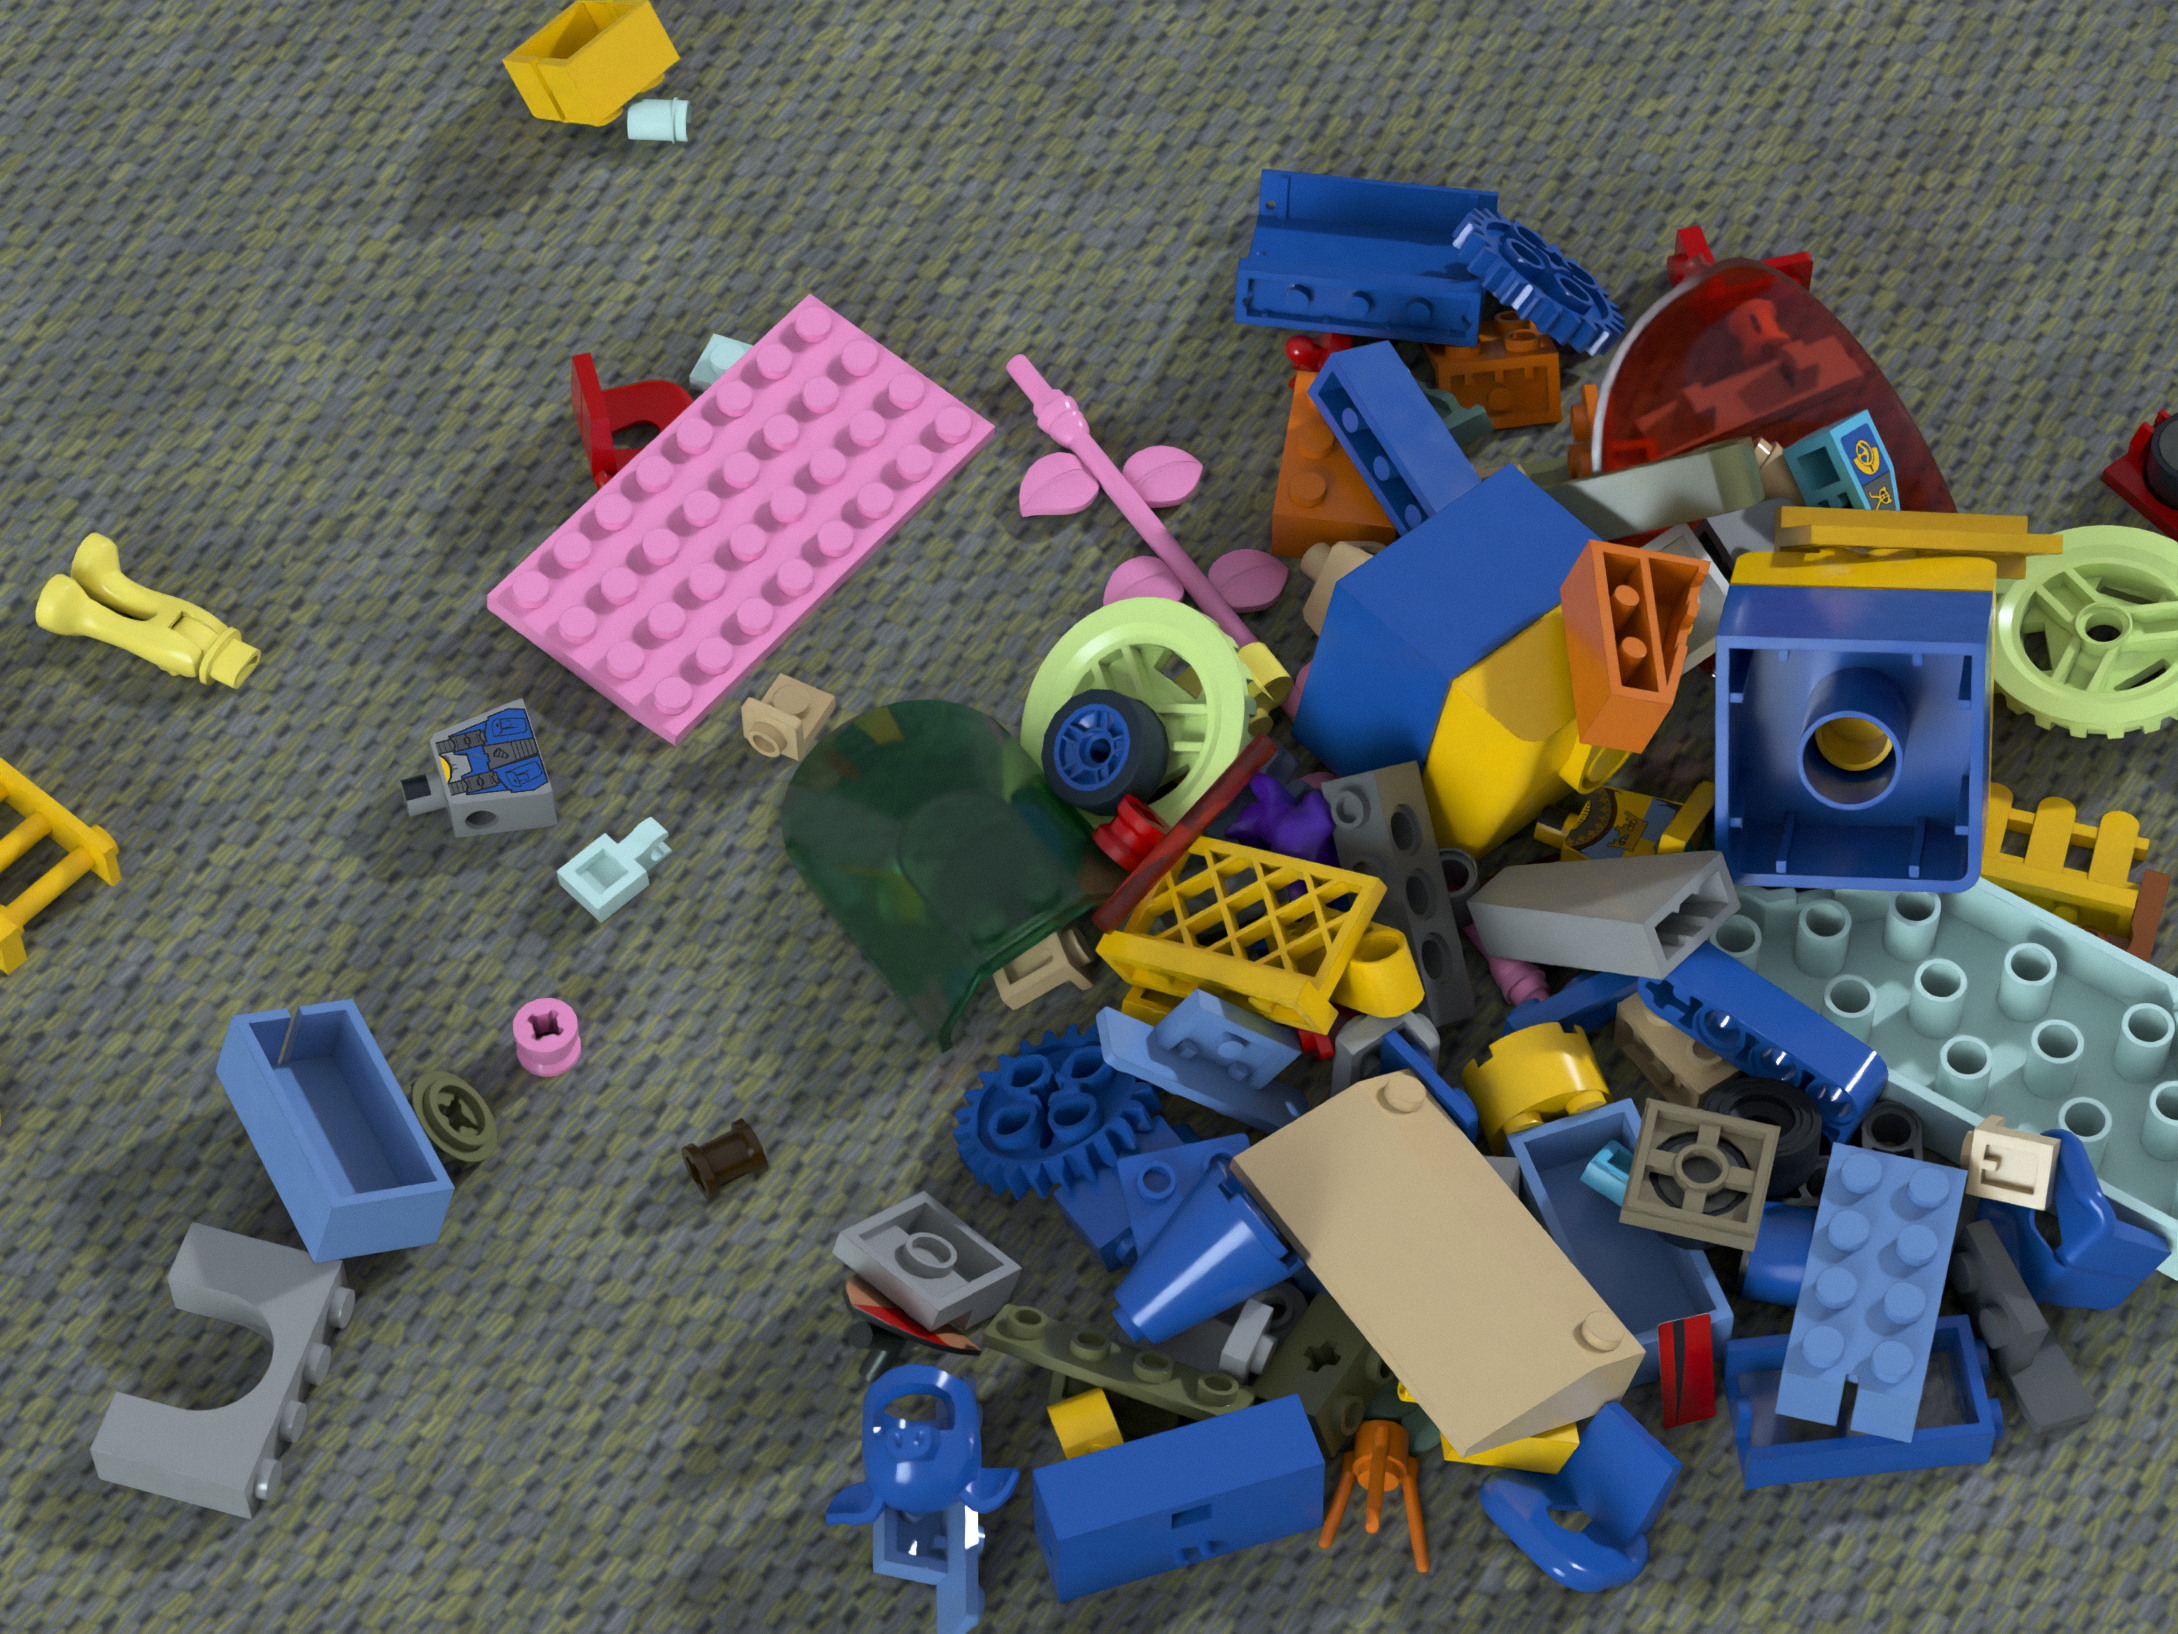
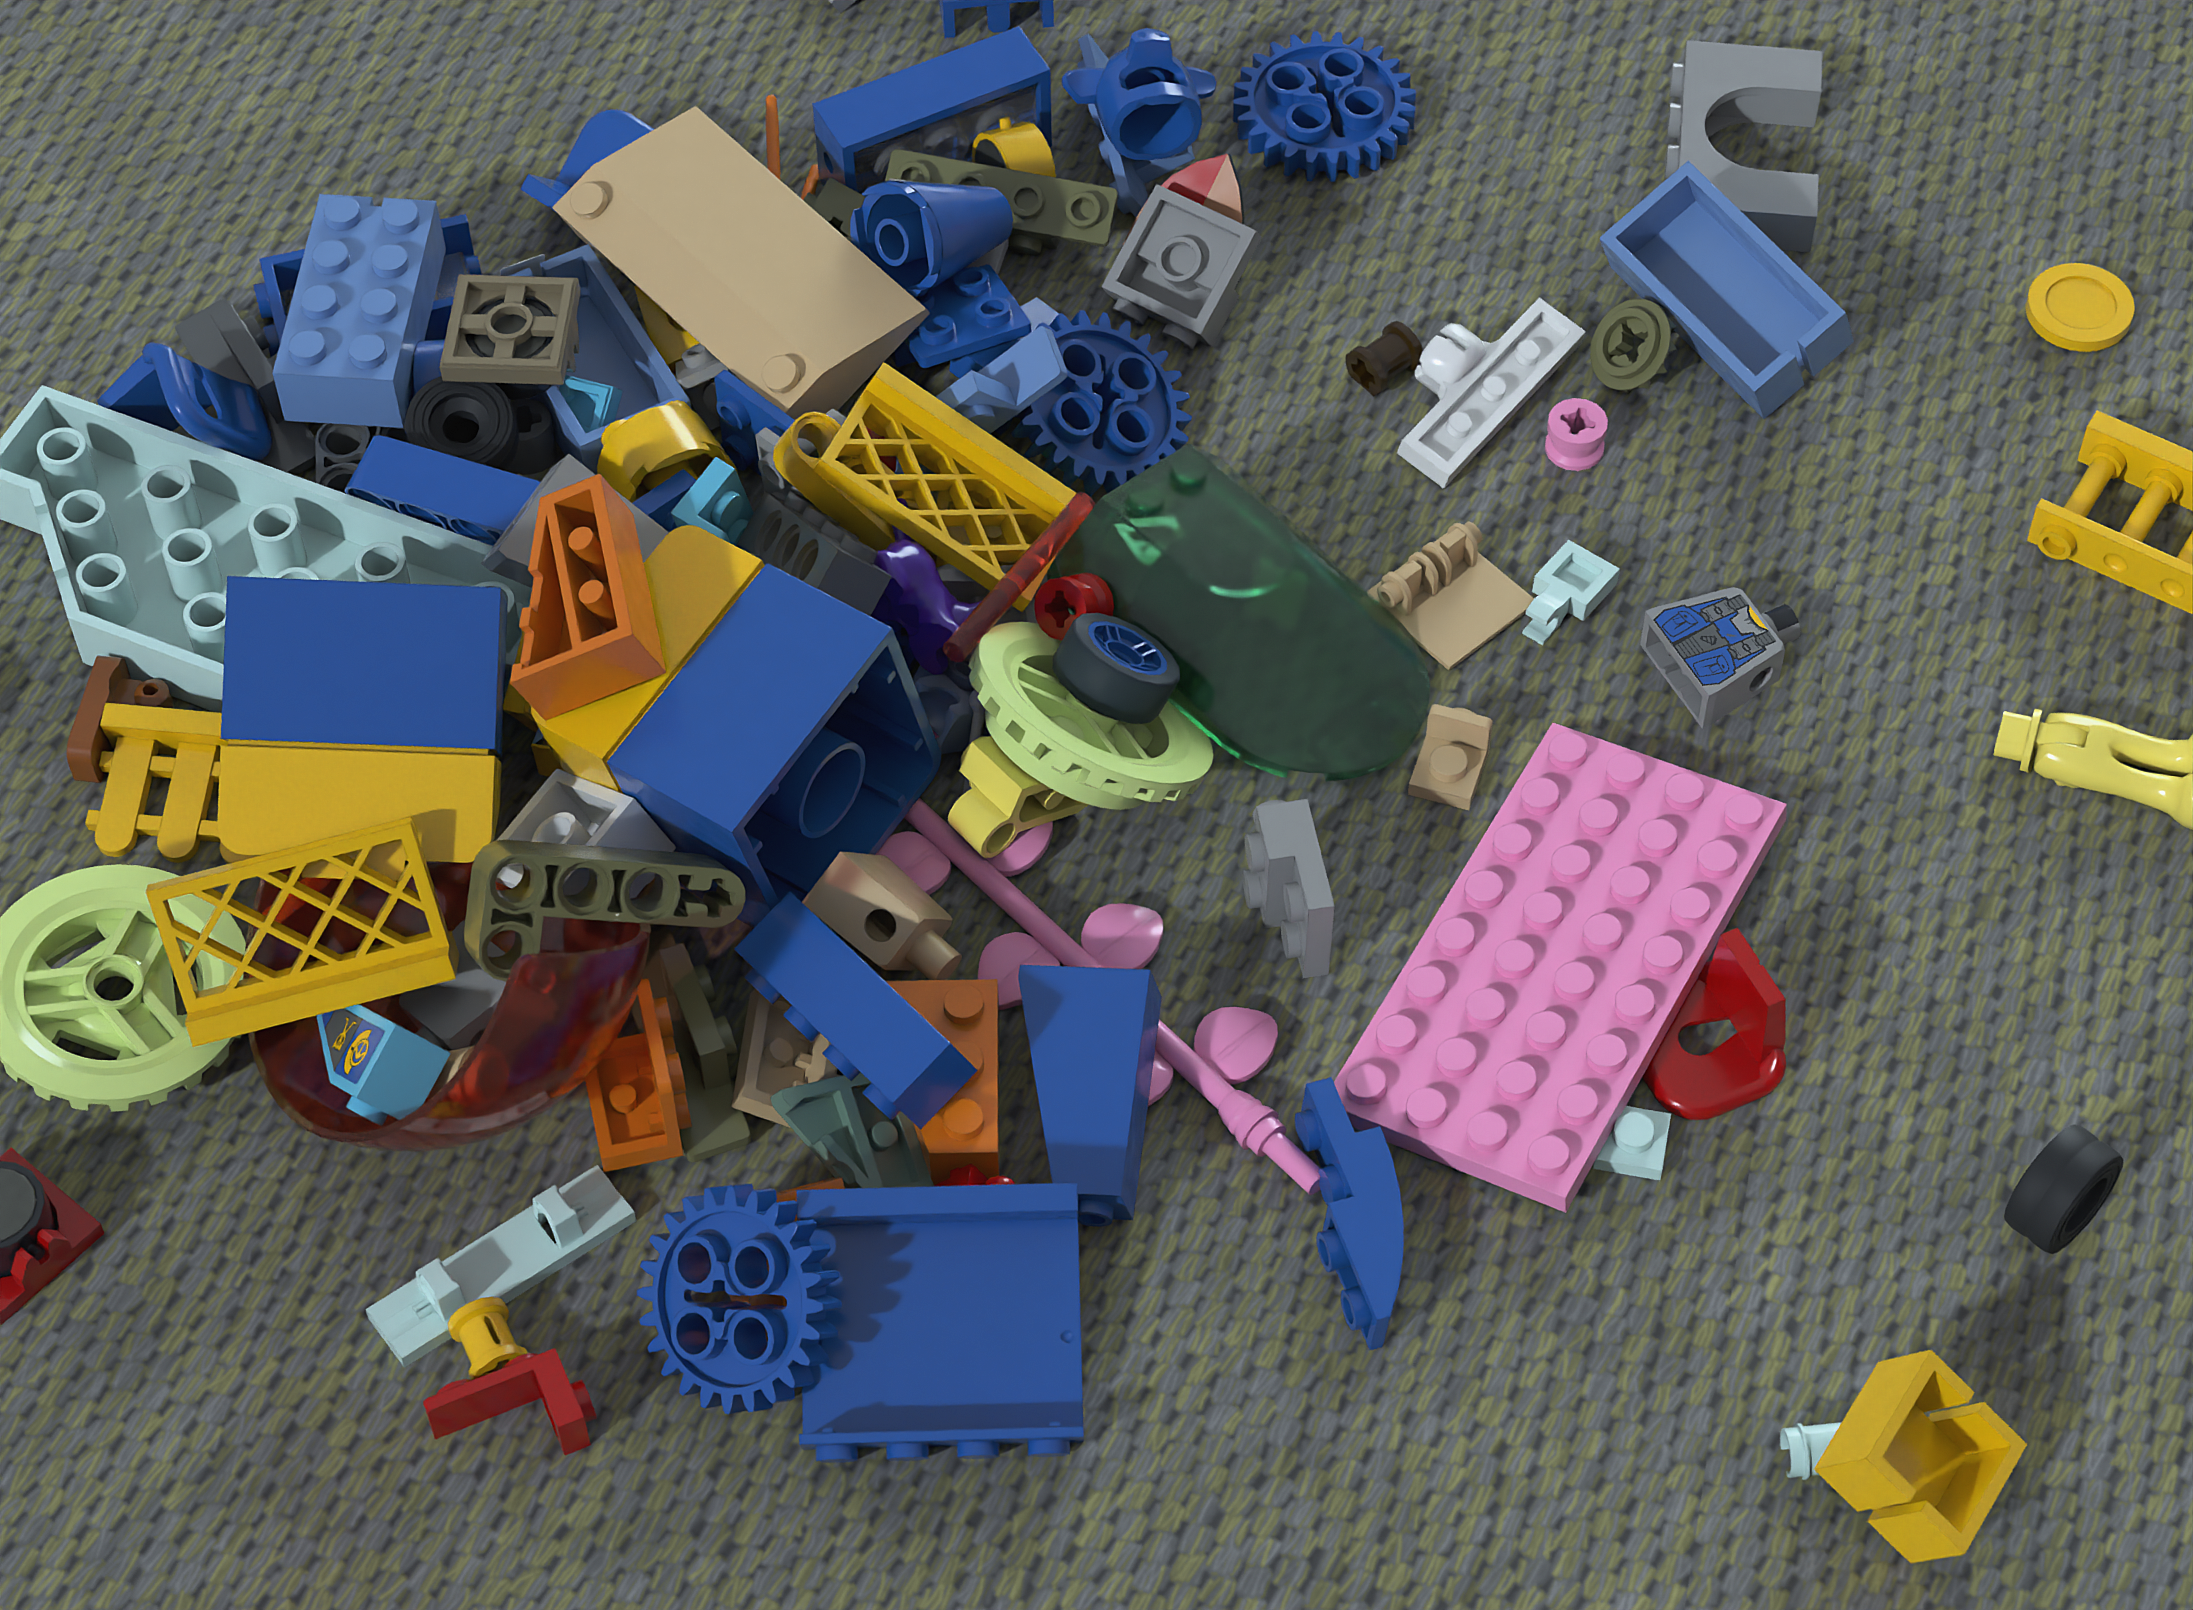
camera: 170 degrees right, 0 degrees up
tan bracket [1960,1114,2061,1211] -> none
none -> medium azure bracket [671,457,754,546]
none -> blue slope [1018,965,1162,1227]
none -> blue gear [1233,31,1416,182]
none -> light grey plate [1243,799,1335,978]
none -> blue slope [1295,1077,1404,1351]
none -> tan hinge [1363,522,1534,671]
none -> white plate [1397,297,1586,488]
none -> black tyre [2004,1124,2124,1254]

